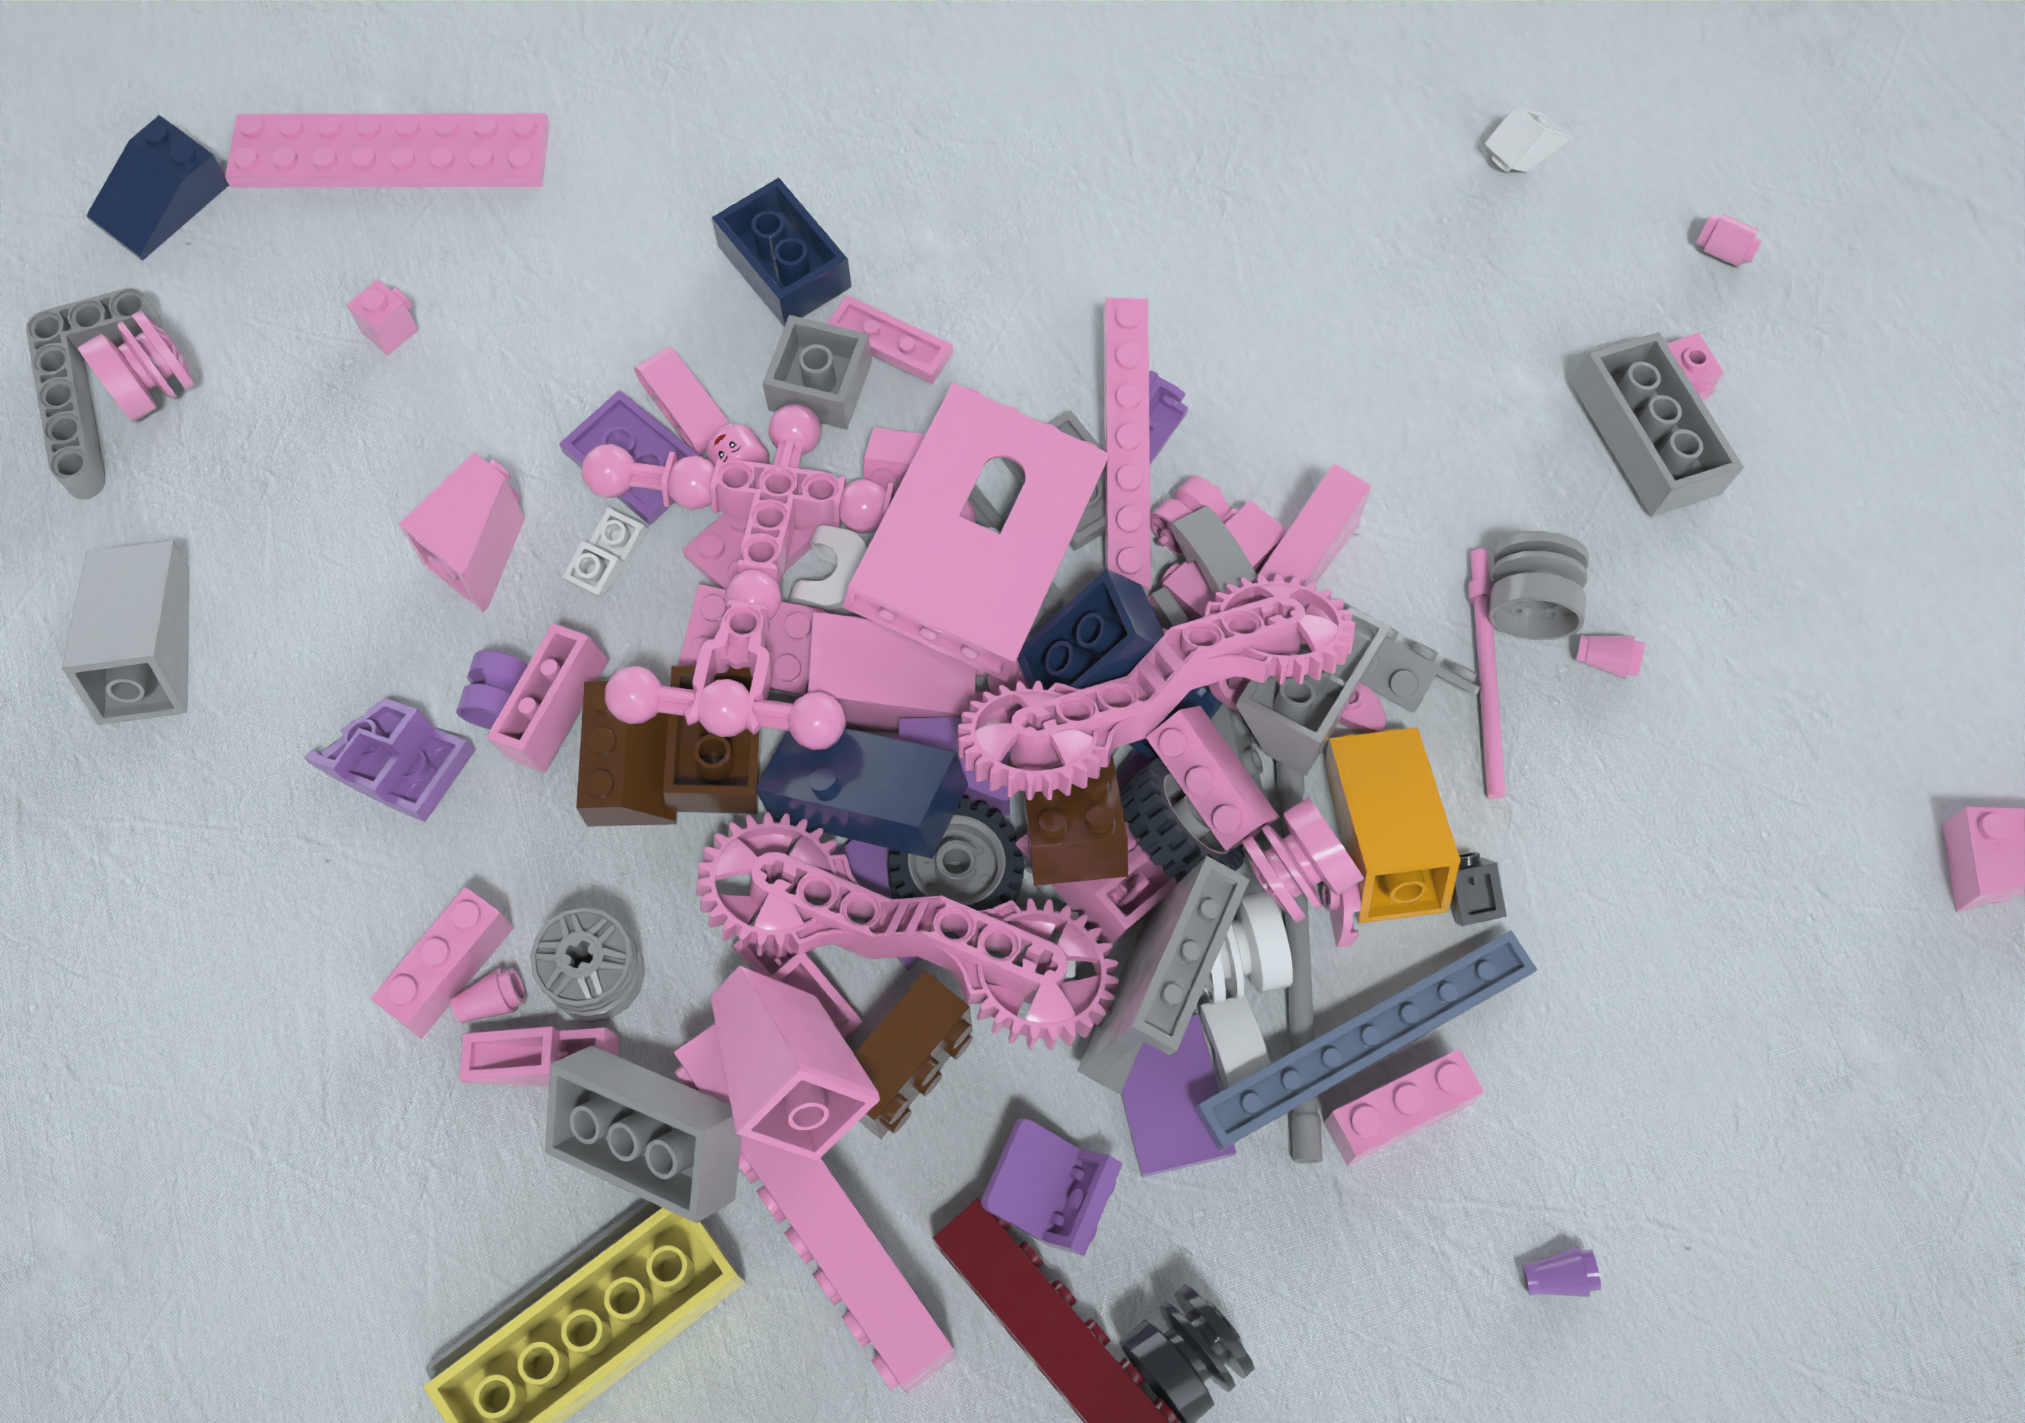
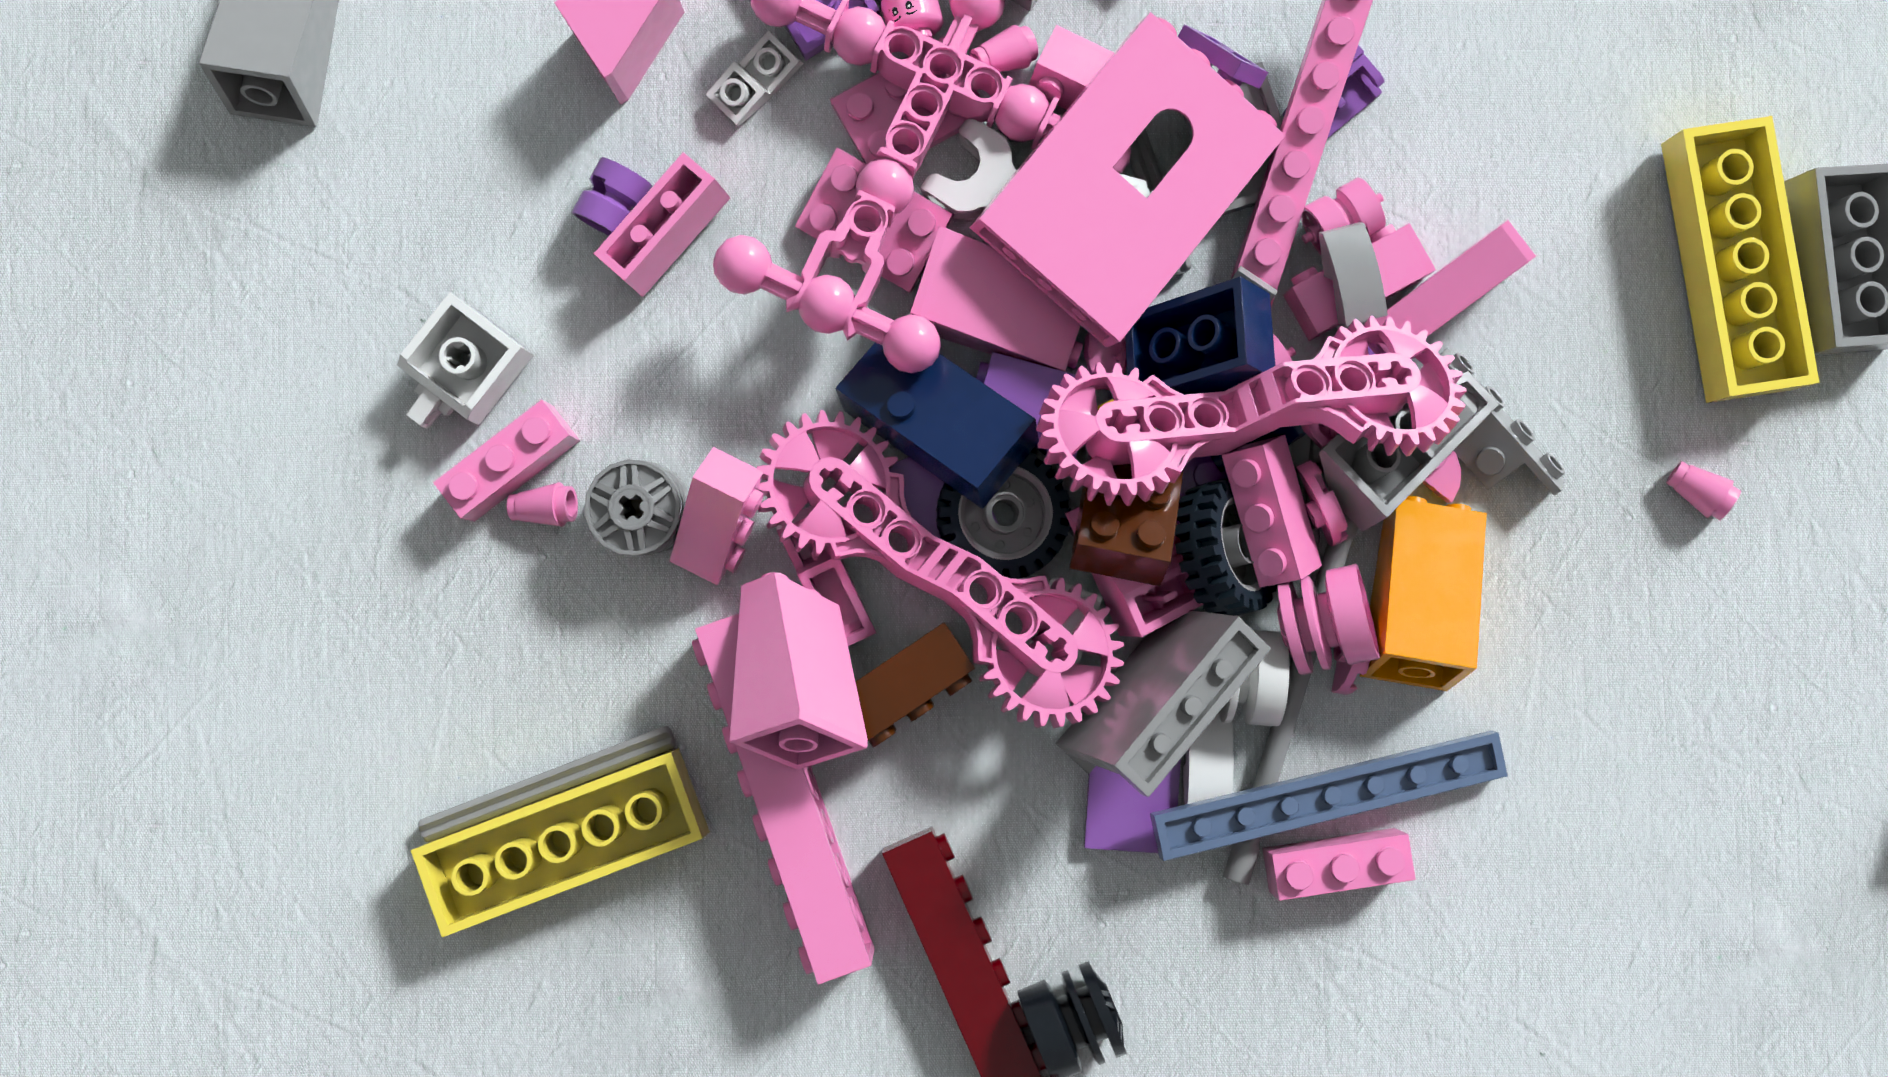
camera: 15 degrees right, 20 degrees up
medium lavender slope [304,698,475,822] -> none
bright pink slope [459,1026,620,1085] -> none
light grey brick [545,1045,741,1223] -> none
reddish brown slope [576,681,678,827] -> none
reddish brown brick [663,666,762,814] -> none
medium lavender bracket [981,1118,1123,1256] -> none
light grey tile [1150,587,1189,630] -> none
bracket [1452,852,1507,926] -> none
bright pink bar [1468,549,1506,799] -> none
light grey wheel [1489,531,1589,640] -> none
medium lavender cone [1523,1246,1601,1297] -> none
none -> white hinge [397,292,534,429]
none -> bright pink brick [670,447,764,585]
none -> bright pink cone [969,25,1038,72]
none -> medium lavender plate [1178,24,1269,89]
none -> bright pink plate [1296,460,1348,547]
none -> light yellow brick [1661,116,1820,403]

